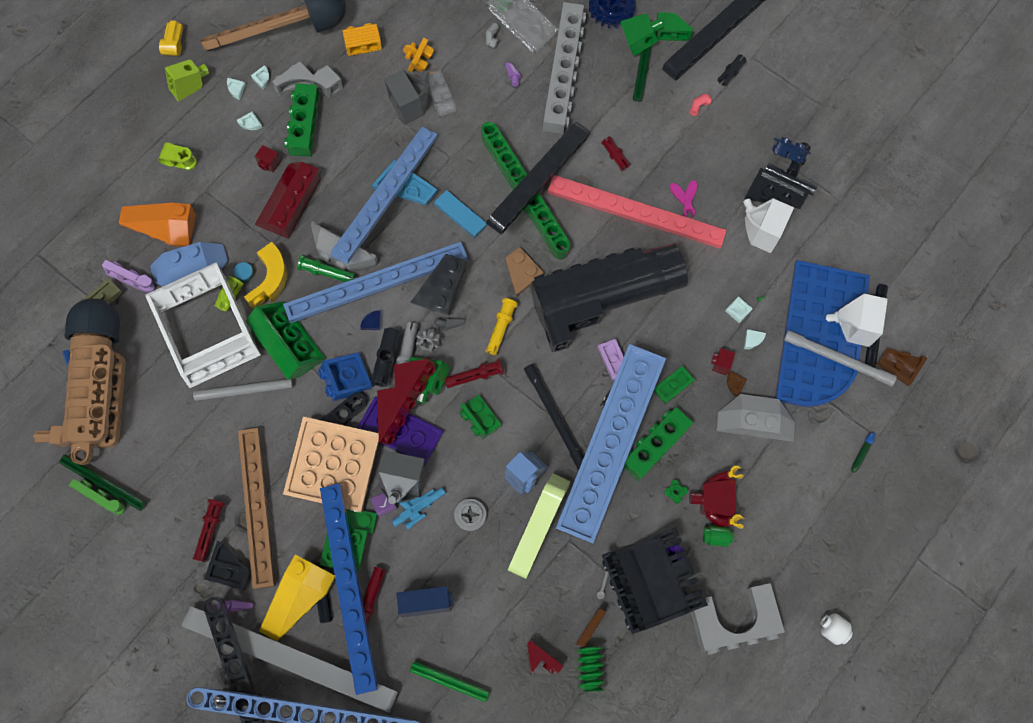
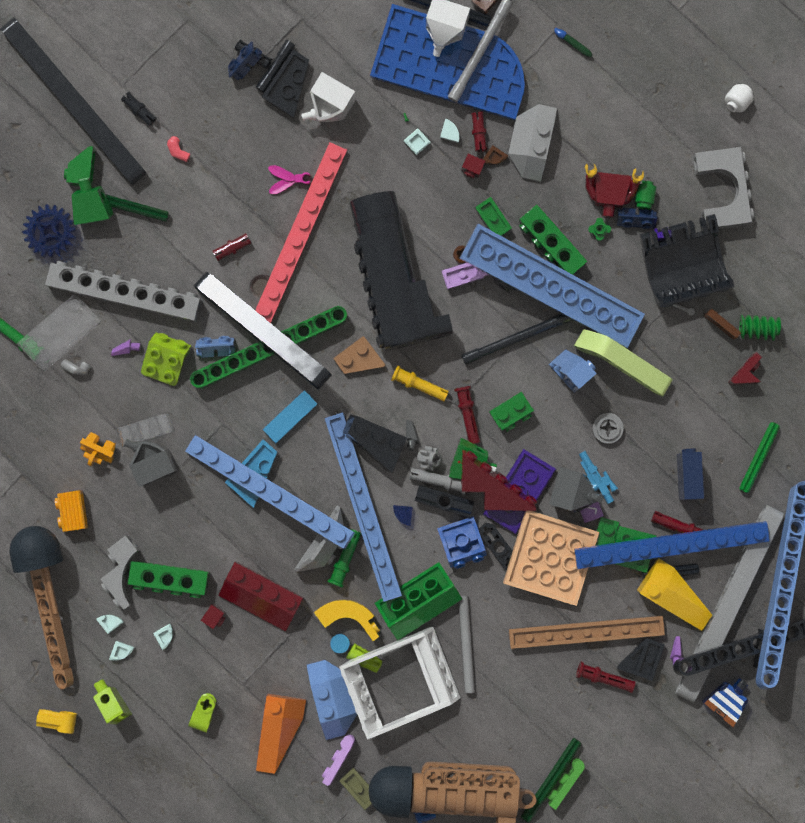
camera: 80 degrees left, 15 degrees up
none -> lime bracket [141,332,191,386]
none -> medium blue hinge [195,336,235,358]
none -> dark red pin [471,112,487,152]
none -> dark blue hinge [617,207,658,229]
none -> torso [701,678,748,727]

